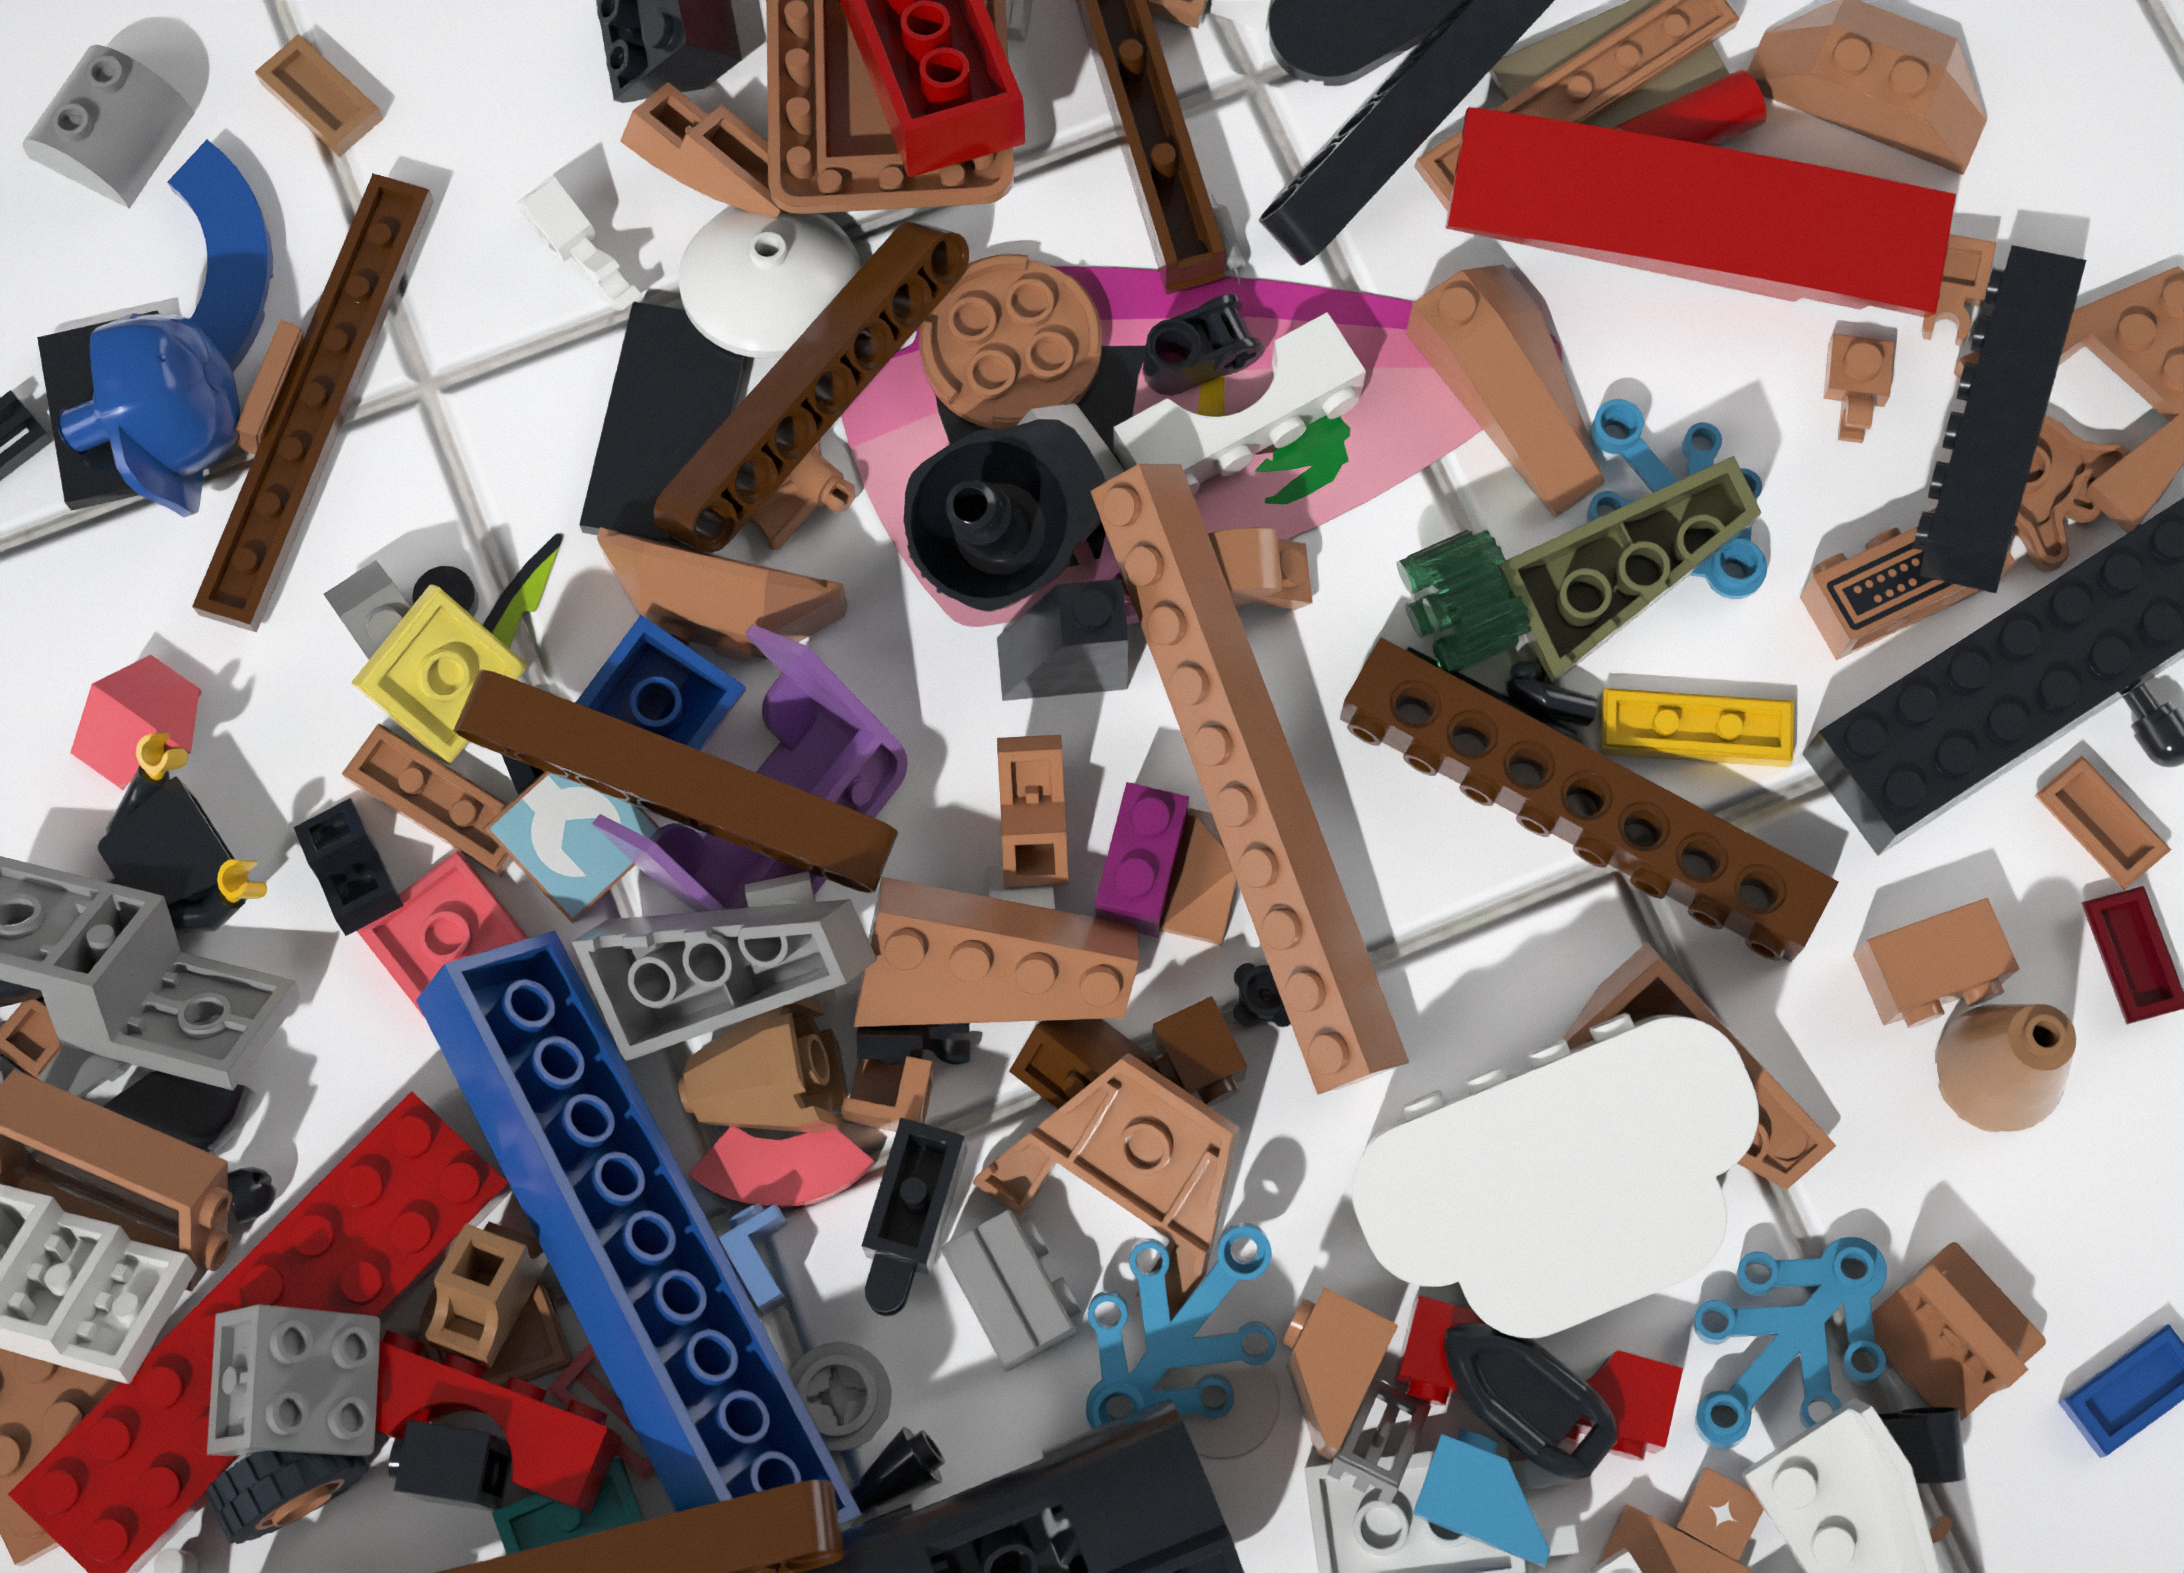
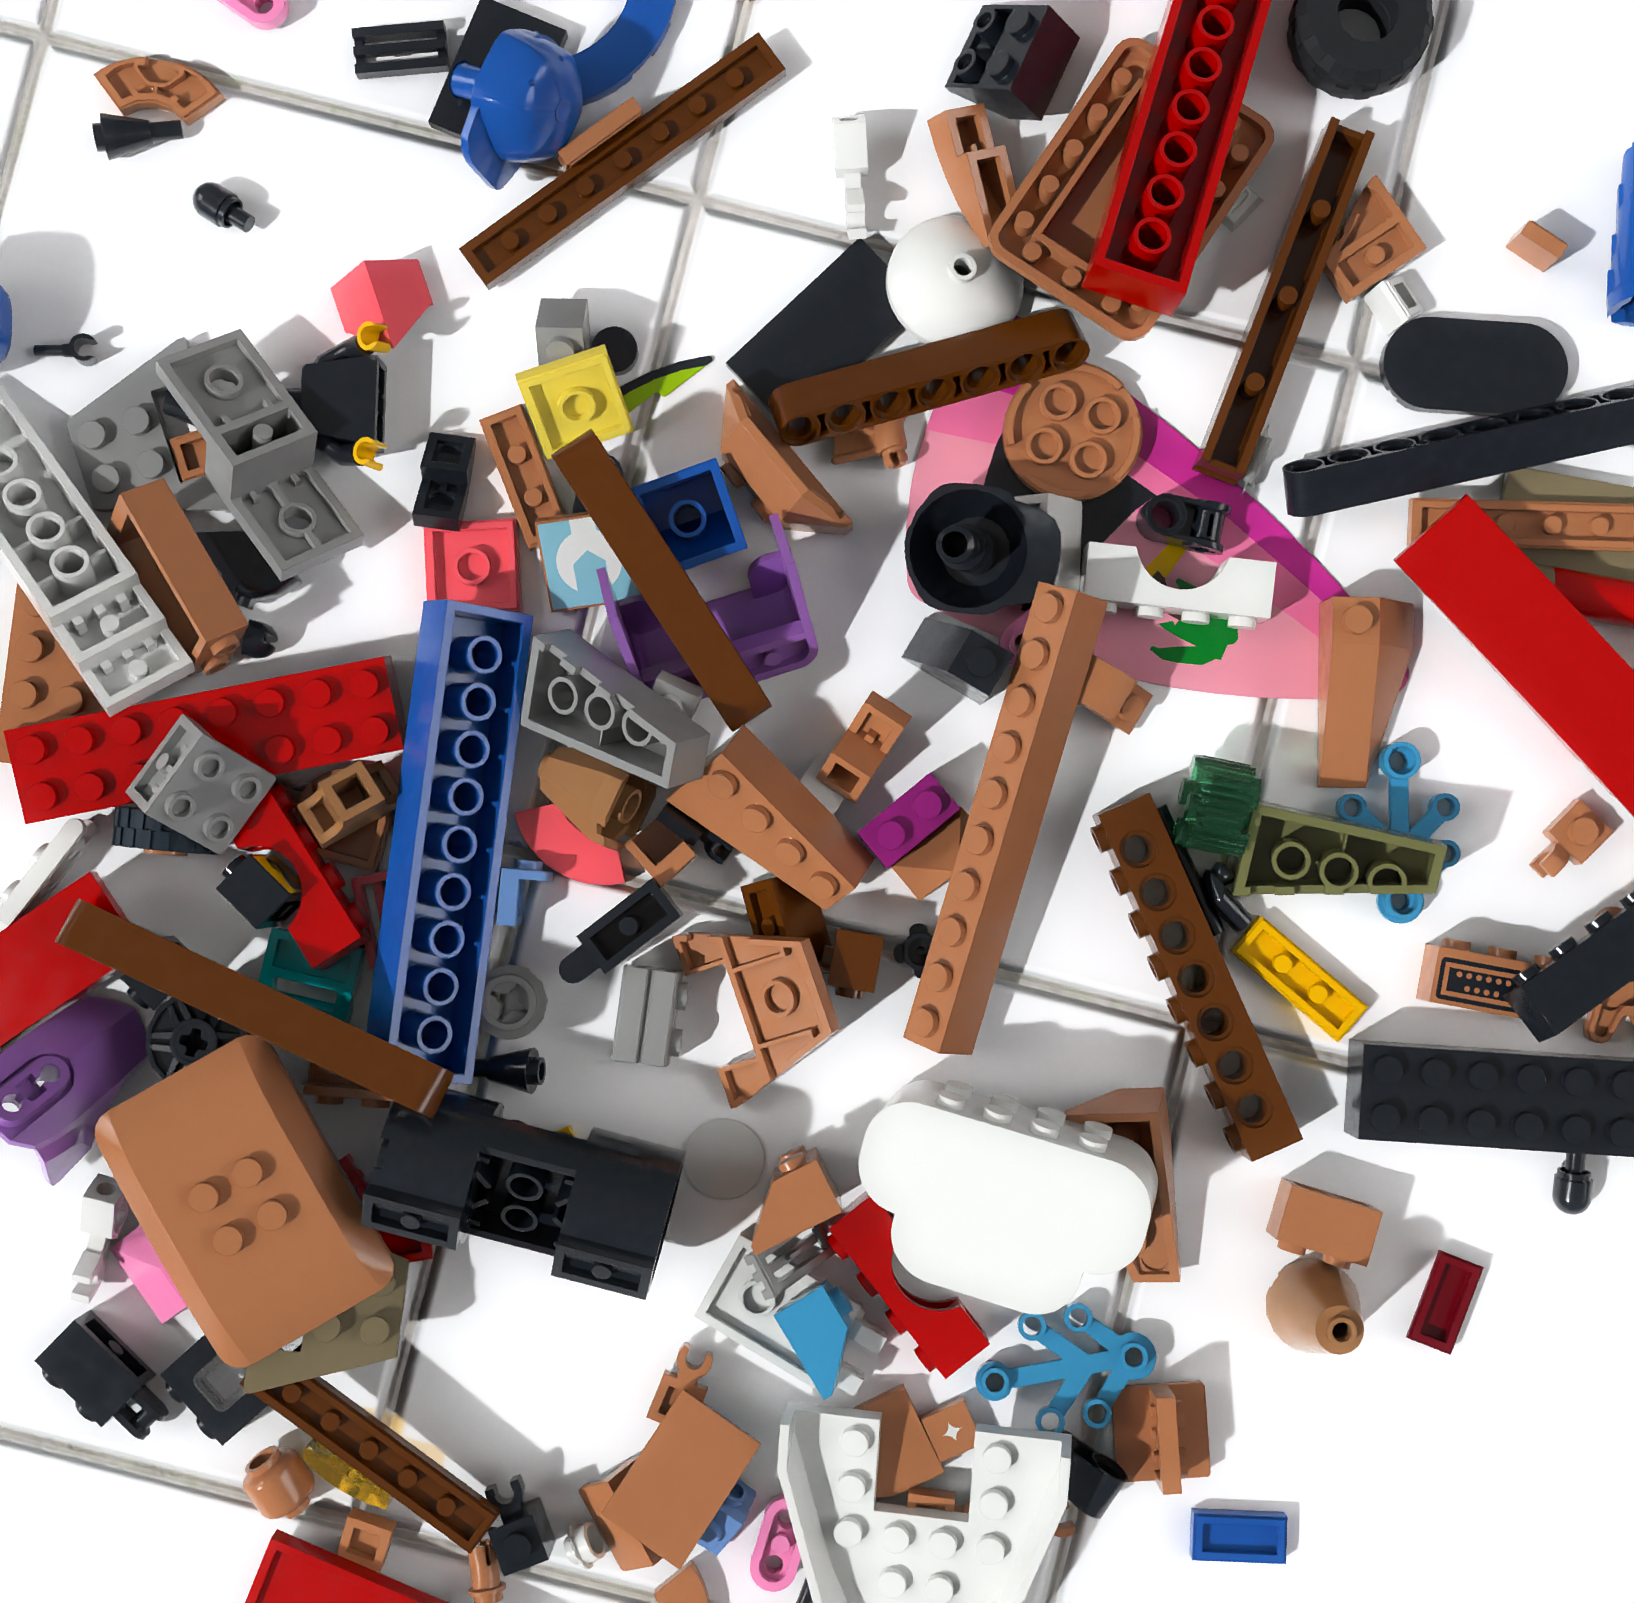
camera: 35 degrees right, 15 degrees up
dark azure plant [1086,1222,1276,1429] -> none
black piece [1444,1323,1619,1480] -> none
nougat tile [2034,755,2172,890] -> none

